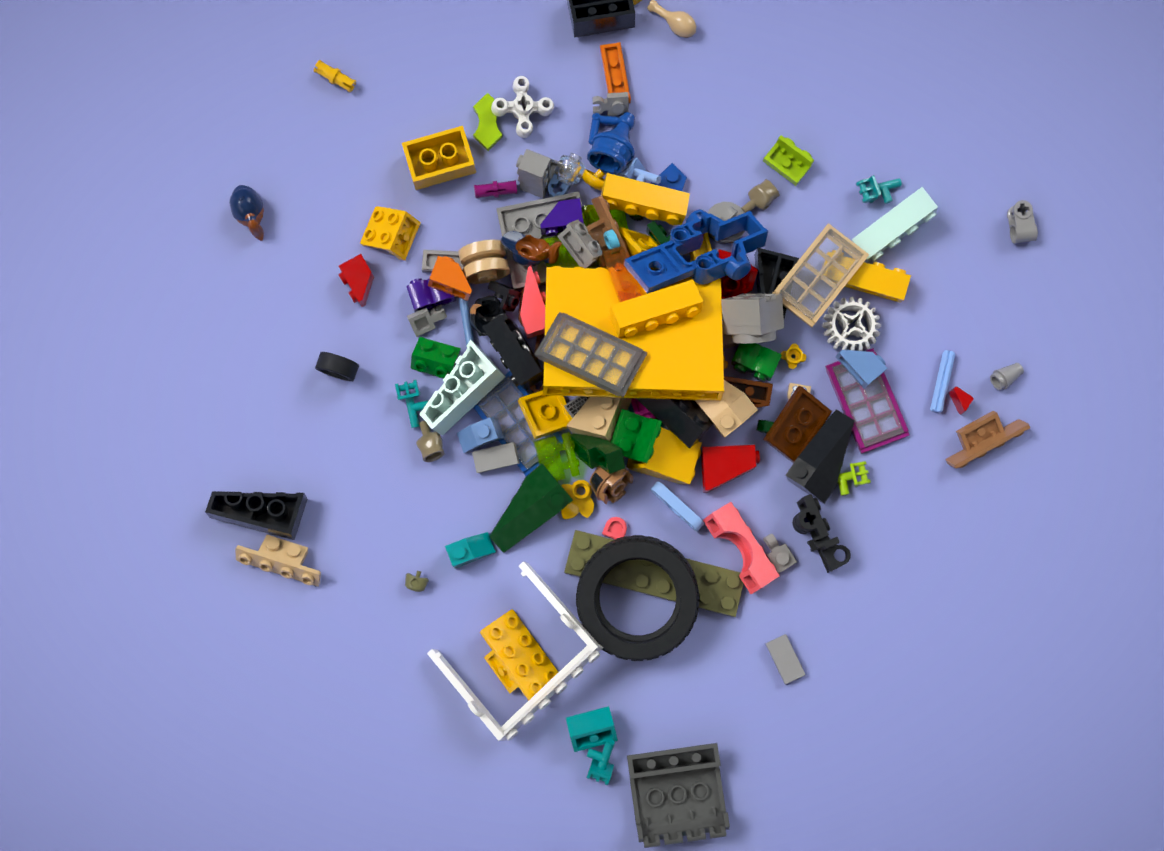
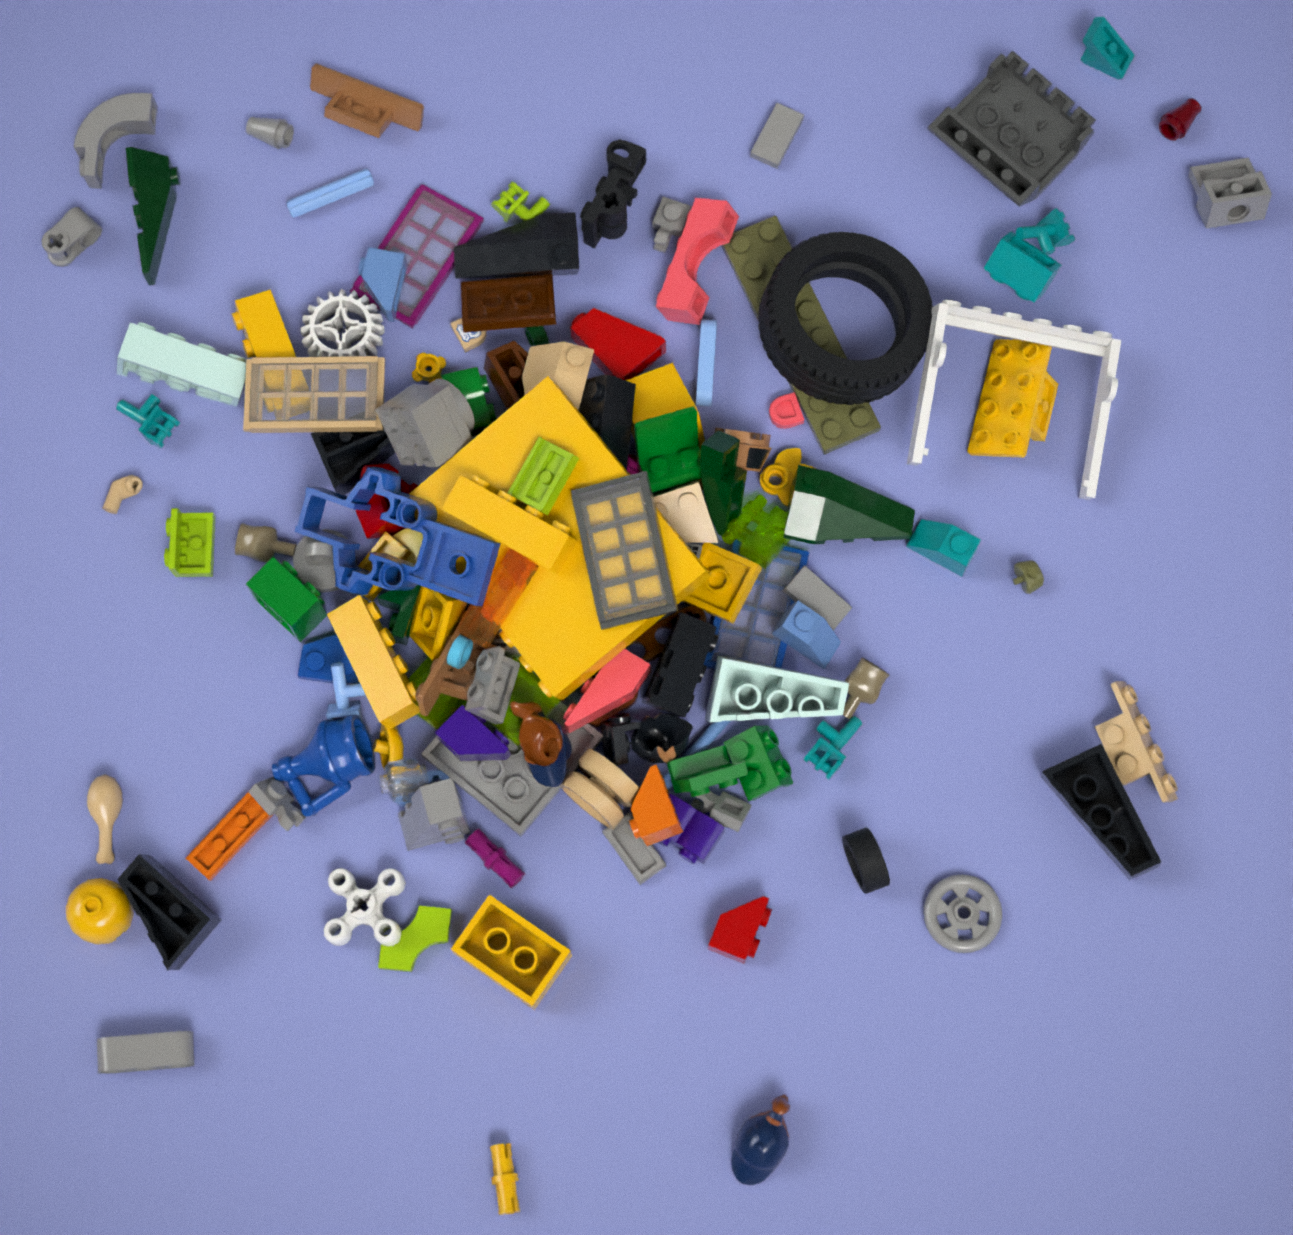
camera: 125 degrees left, 5 degrees down
yellow bracket [360,206,421,260] -> none
red slope [949,386,974,415] -> none
none -> light grey arch [73,93,158,189]
none -> tan arm [102,475,143,514]
none -> dark green wedge [126,147,181,285]
none -> green brick [246,557,327,643]
none -> lime plate [507,437,579,516]
none -> green bracket [667,745,748,797]
none -> light grey plate [924,874,1002,953]

